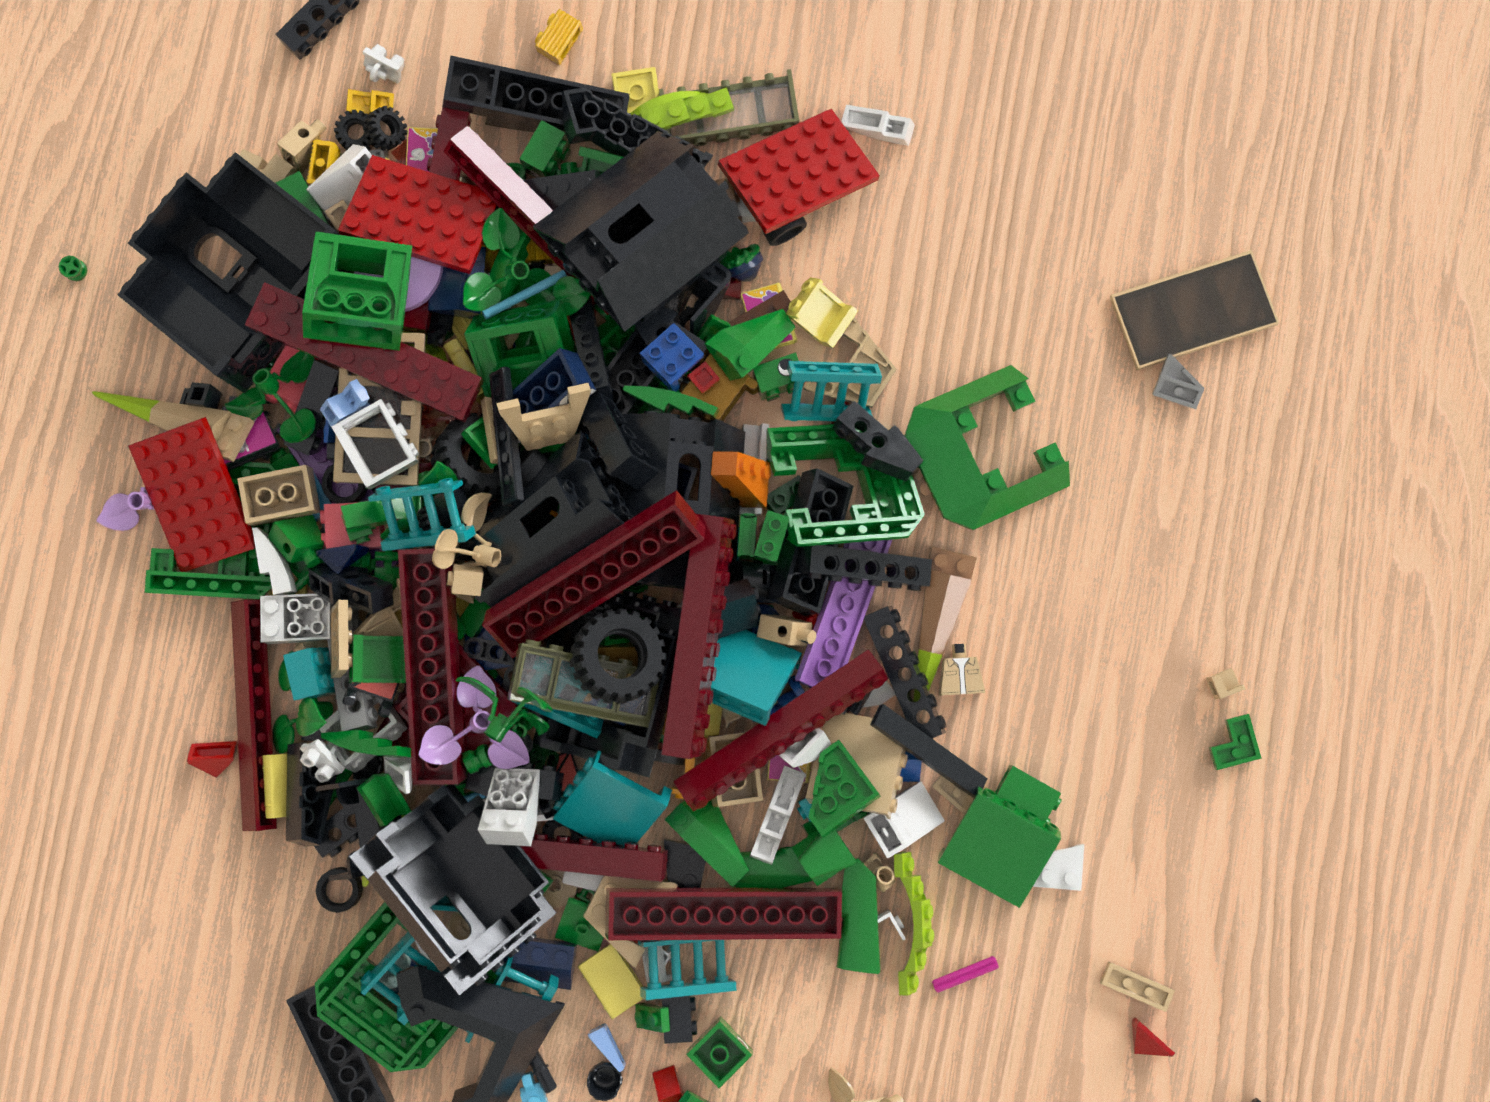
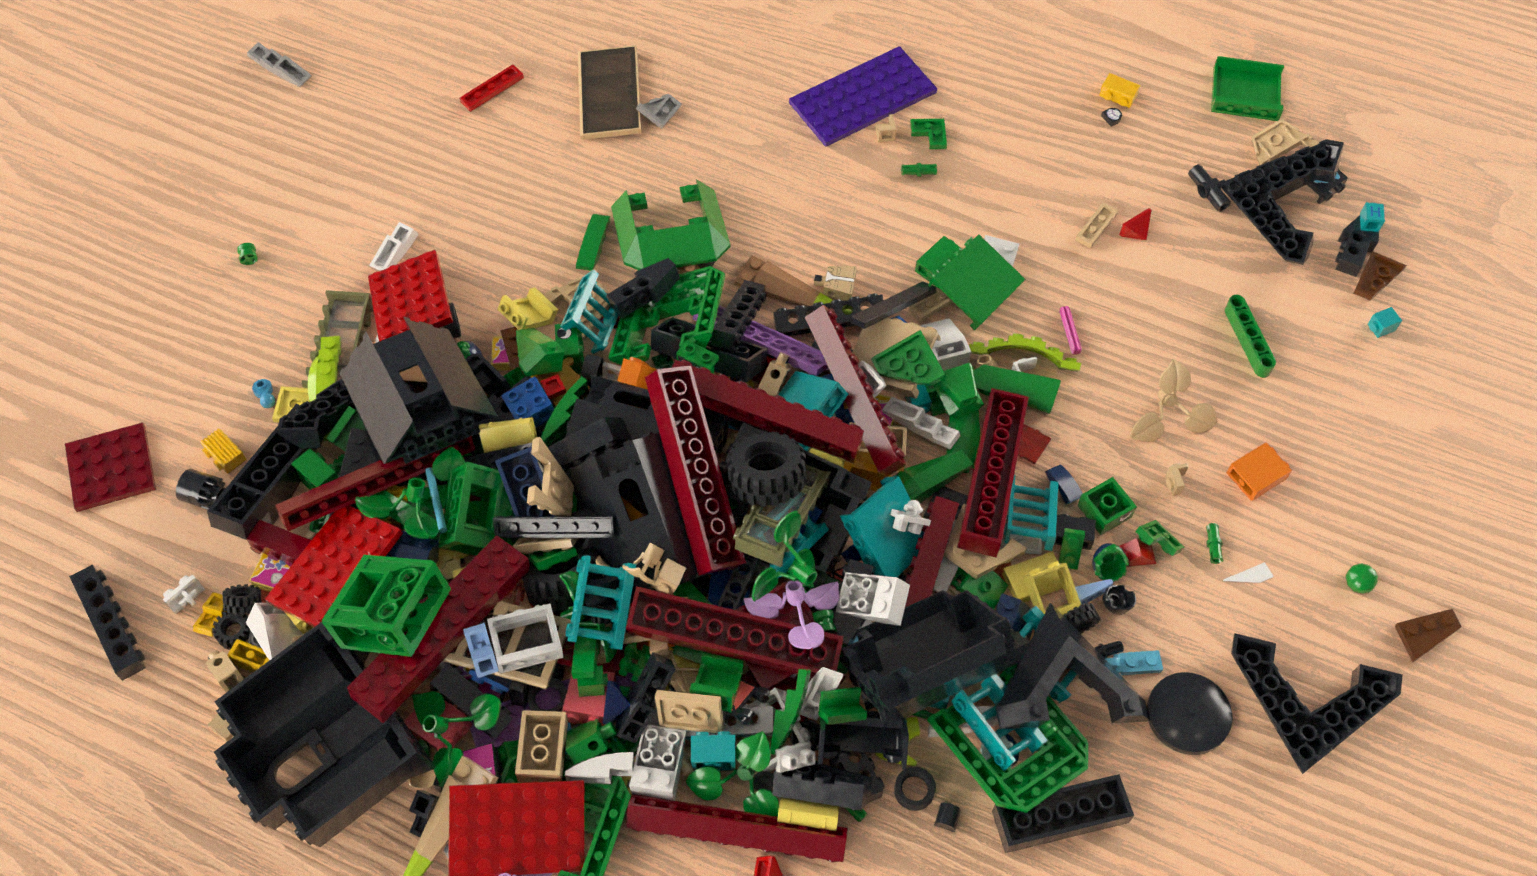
camera: 85 degrees left, 25 degrees down
none -> black gear [176,468,225,510]
none -> dark azure plate [252,379,276,409]
none -> red plate [459,64,524,112]
none -> light yellow piece [479,417,537,453]
none -> green slope [576,214,610,271]
none -> black tyre [580,354,604,387]
none -> dark purple plate [789,46,937,147]
none -> white hips [890,500,931,535]
none -> green pin [901,163,937,177]
none -> black brick [934,803,961,832]
none -> clear red piece [1018,424,1051,464]
none -> light yellow window [1023,560,1081,615]
none -> dark blue slope [1045,464,1083,505]
none -> black tyre [1063,603,1101,634]
none -> green hair [1092,543,1129,582]
none -> yellow brick [1099,73,1141,108]
none -> tile [1101,108,1122,127]

